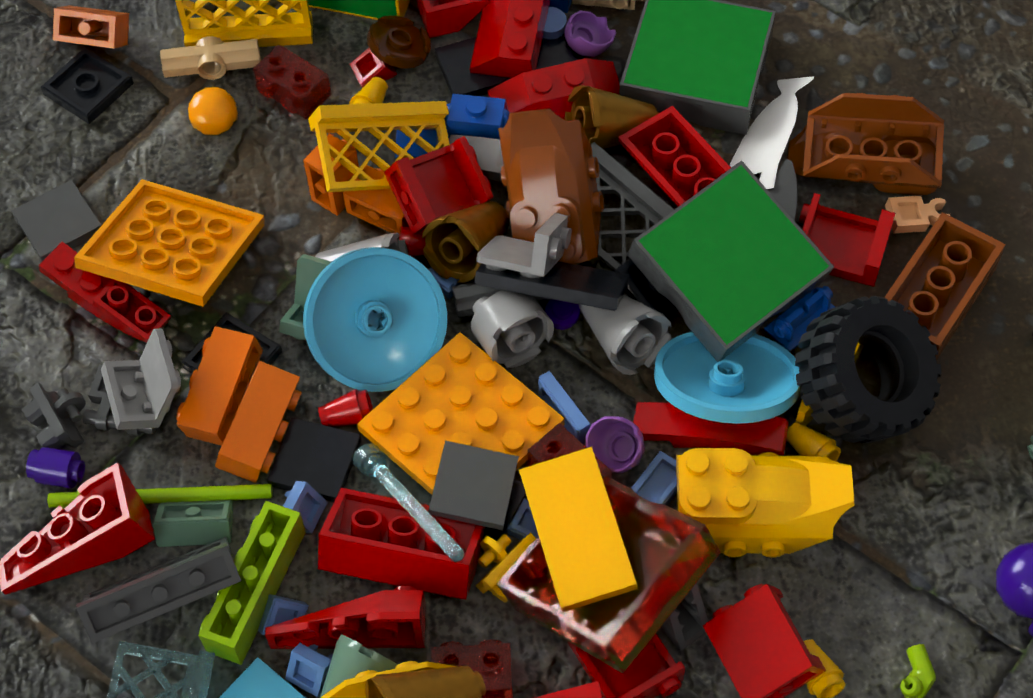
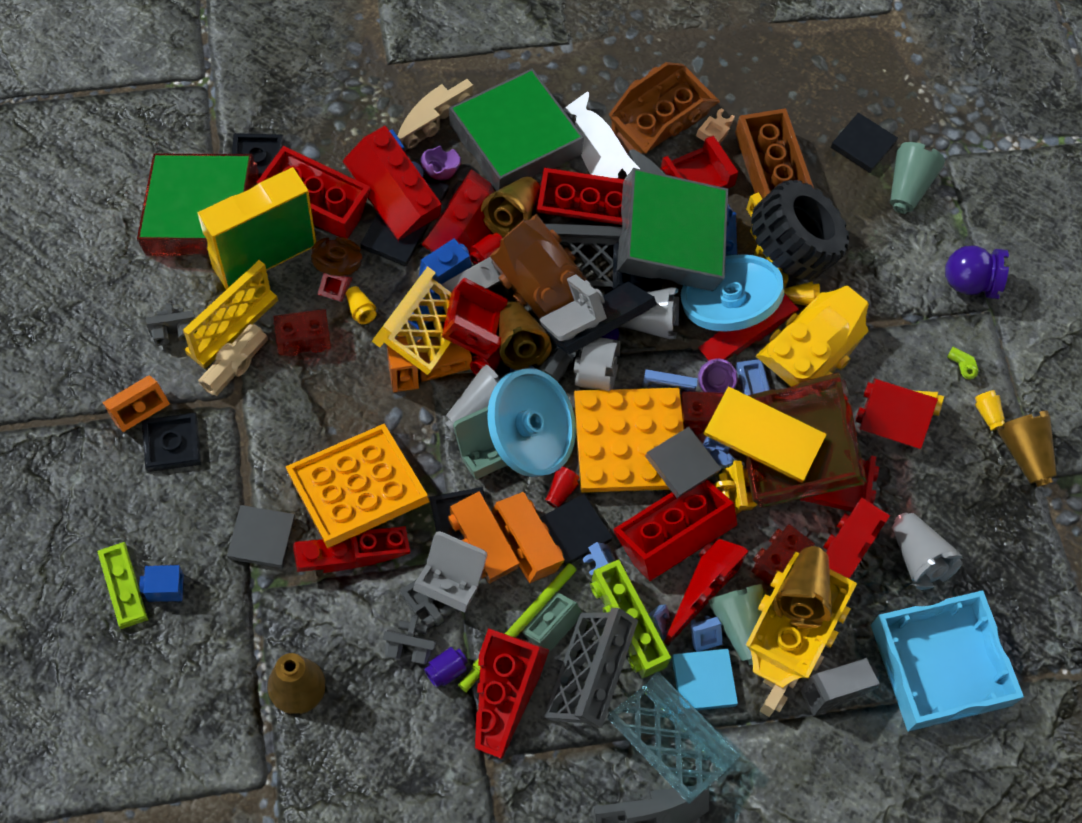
camera: 55 degrees left, 5 degrees up
light orange hair [188,87,238,135] -> none
clear light blue piece [353,443,464,562] -> none

